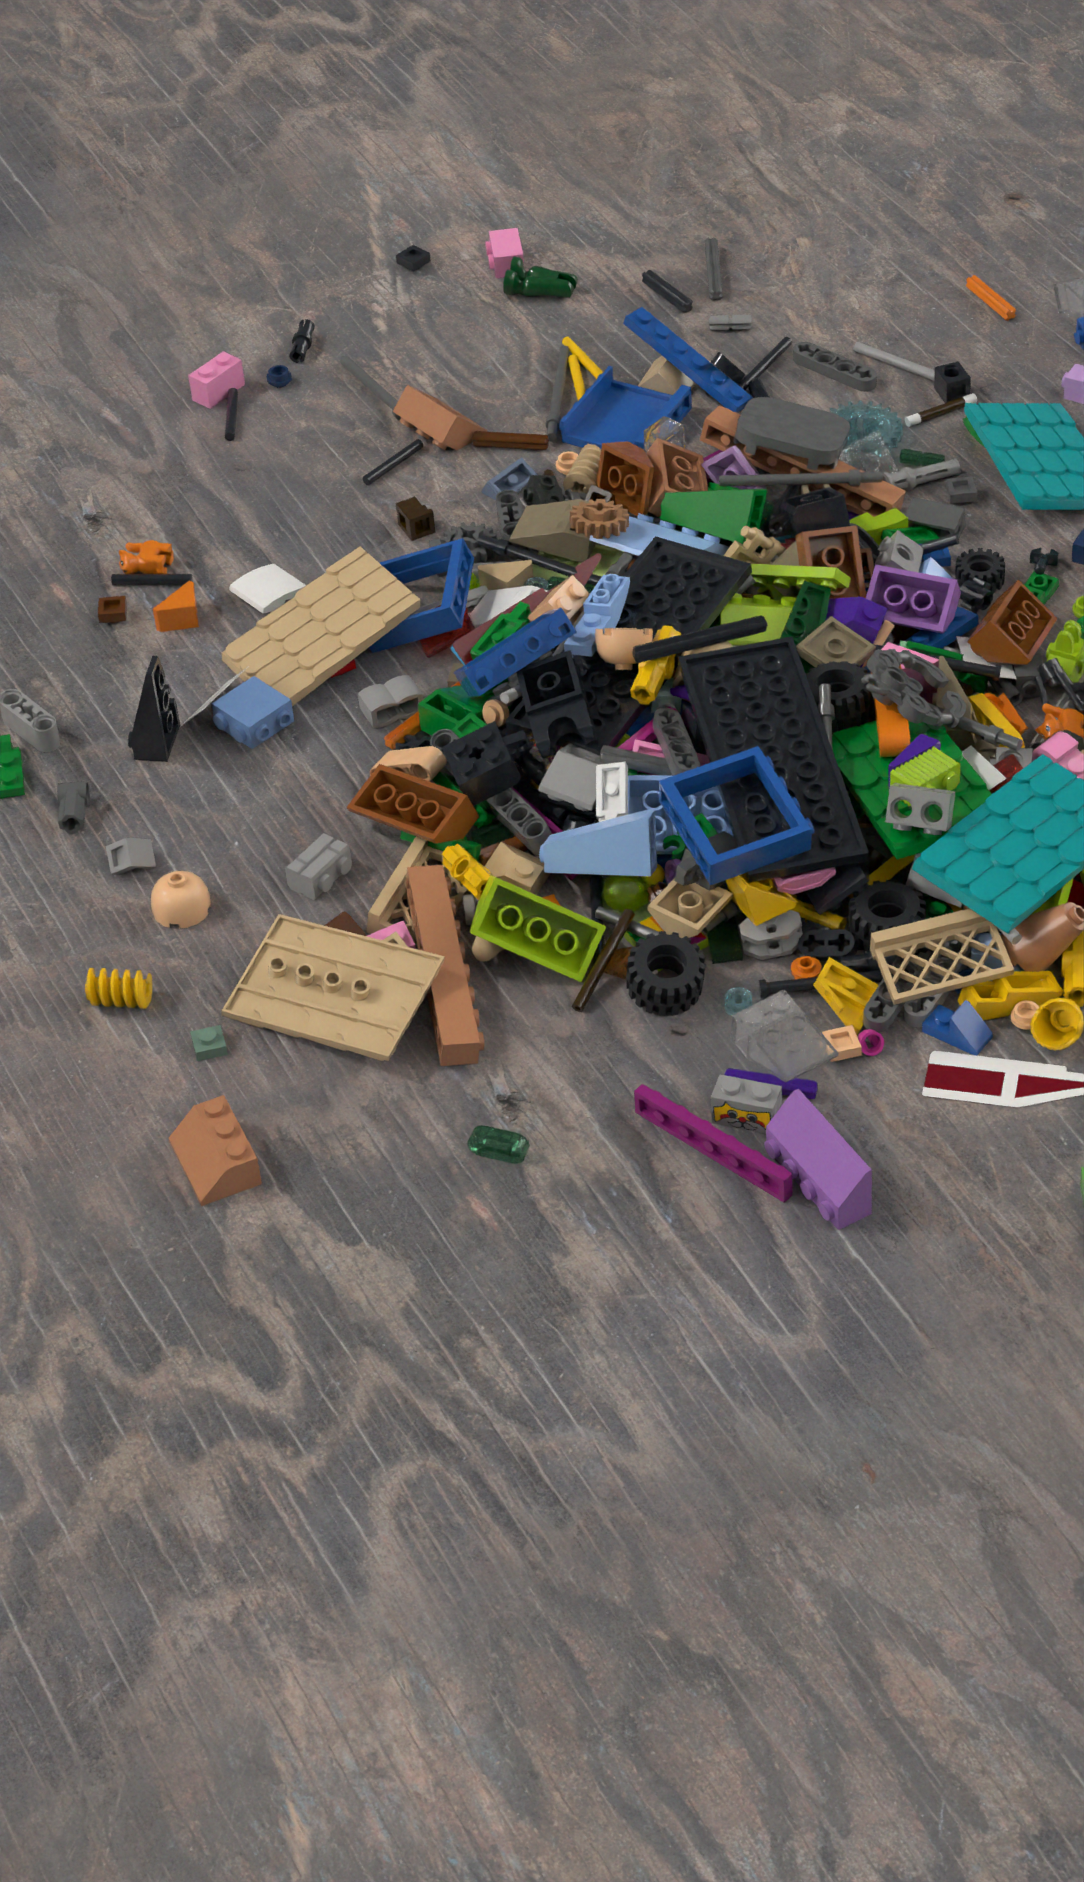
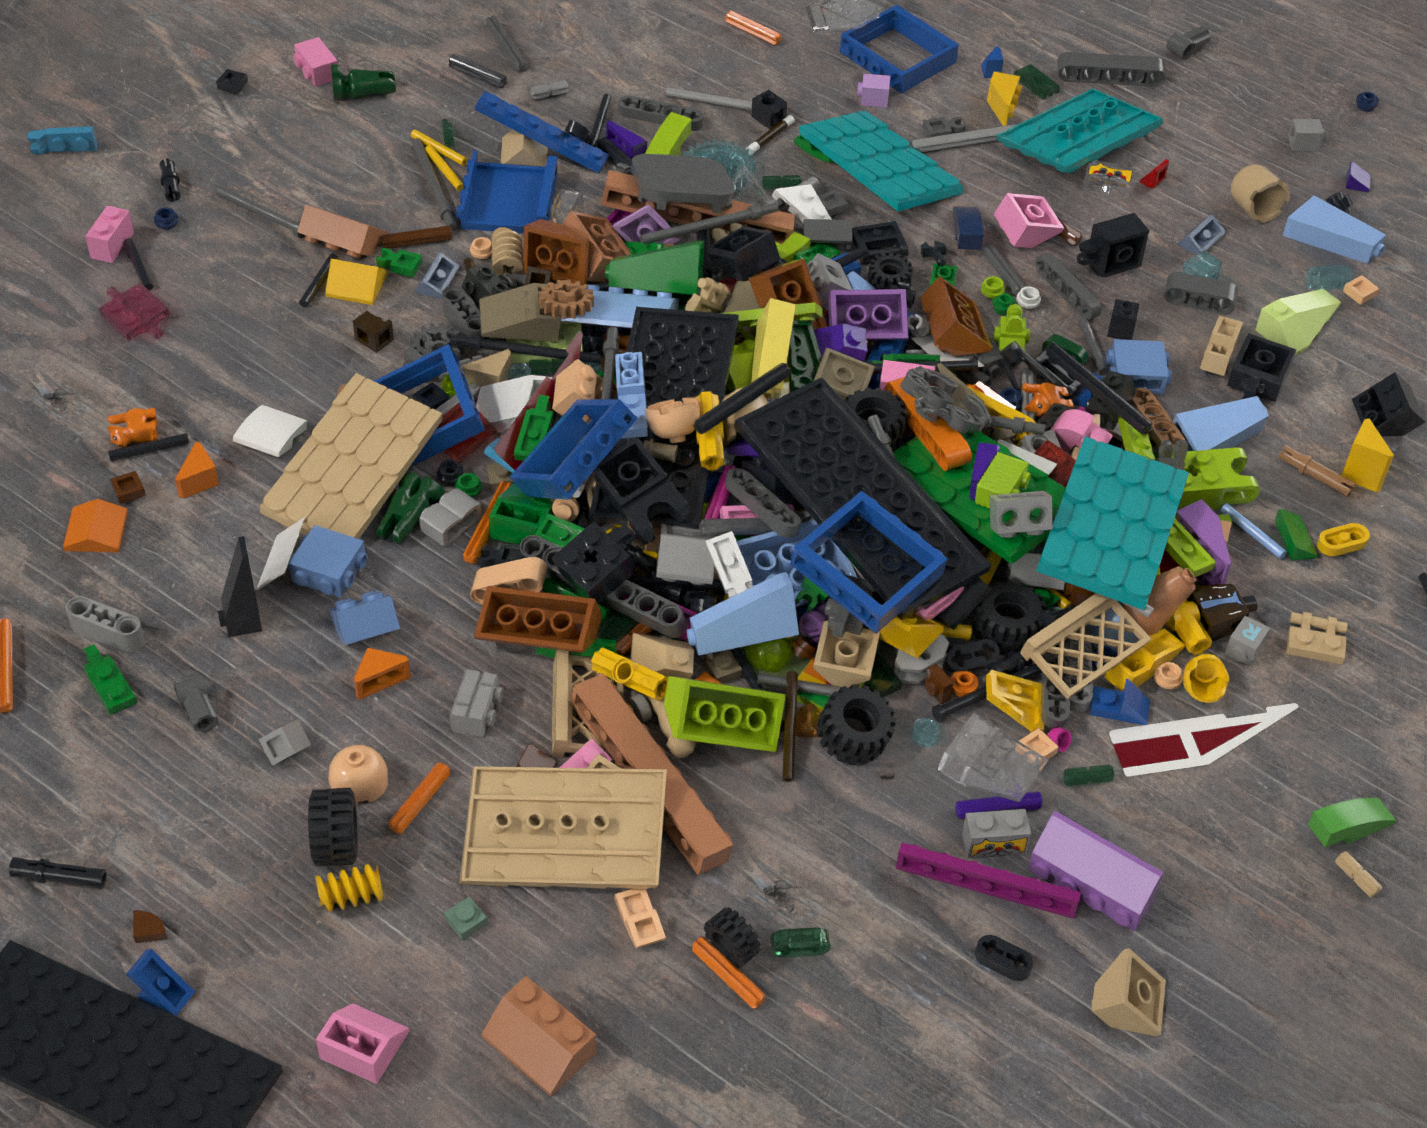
camera: 30 degrees left, 5 degrees up
none -> dark azure hinge [26,126,97,155]
none -> orange slope [63,499,128,552]
none -> clear pink plate [99,283,170,341]
none -> black tyre [308,788,358,867]
none -> bright pink slope [316,1003,409,1084]
none -> yellow slope [325,259,388,305]
none -> medium blue slope [328,590,400,645]
none -> orange slope [354,648,411,700]
none -> green plate [376,248,423,277]
none -> dark green piece [376,472,446,545]
none -> orange axle [388,762,450,834]
none -> black plate [413,382,450,409]
none -> black plate [437,460,464,484]
none -> clear green bar [441,119,455,147]
none -> green plate [455,473,482,497]
none -> dark purple slope [606,121,647,158]
none -> light nougat slope [614,889,666,949]
none -> dark tan pin [644,439,678,463]
none -> lime slope [645,112,692,156]
none -> orange axle [692,937,765,1009]
none -> black tyre [703,907,761,969]
none -> dark tan plate [704,649,742,684]
none -> light yellow slope [751,298,796,399]
none -> white wing [772,184,832,223]
none -> black plate [852,221,909,264]
none -> light grey pin [907,314,932,338]
none -> reddish brown plate [925,663,953,705]
none -> black beam [975,935,1034,981]
none -> dark blue plate [999,388,1022,410]
none -> clear green piece [1063,764,1114,786]
none -> tan slope [1092,948,1166,1036]

